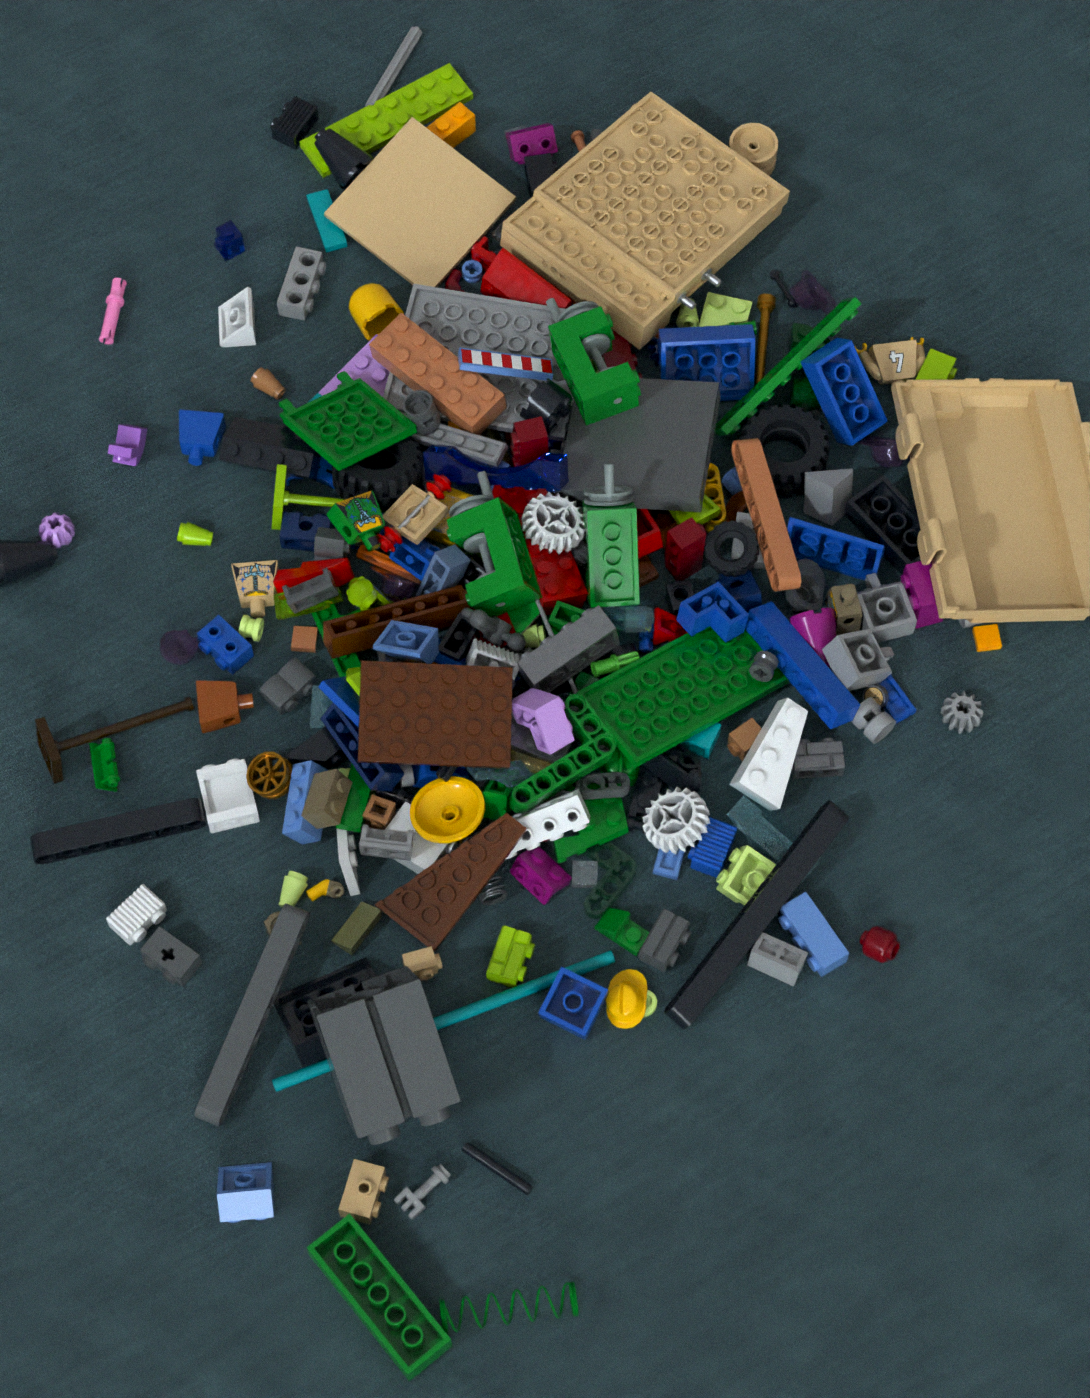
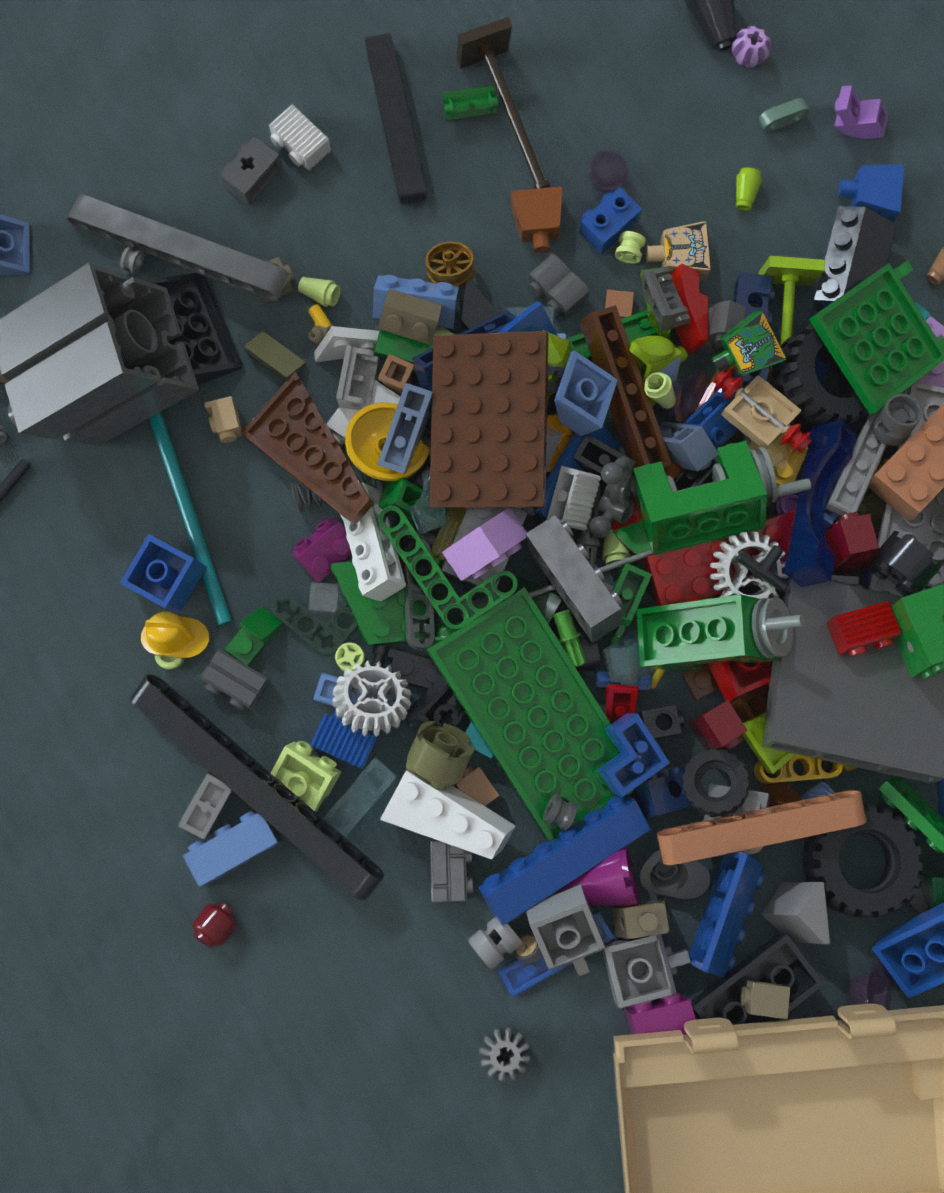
camera: 90 degrees right, 15 degrees up
white panel [196,759,260,833] -> none
lime brick [486,925,535,988] -> none
light orange tile [972,624,1002,652] -> none
none -> light grey bush [120,246,144,274]
none -> yellowish green wheel [335,643,365,671]
none -> sand blue slope [377,383,433,474]
none -> olive brick [406,721,474,790]
none -> yellowish green cone [644,372,676,409]
none -> black piece [736,545,789,592]
none -> dark tan brick [741,980,790,1019]
none -> sand green beam [759,98,810,132]
none -> red brick [826,601,901,657]

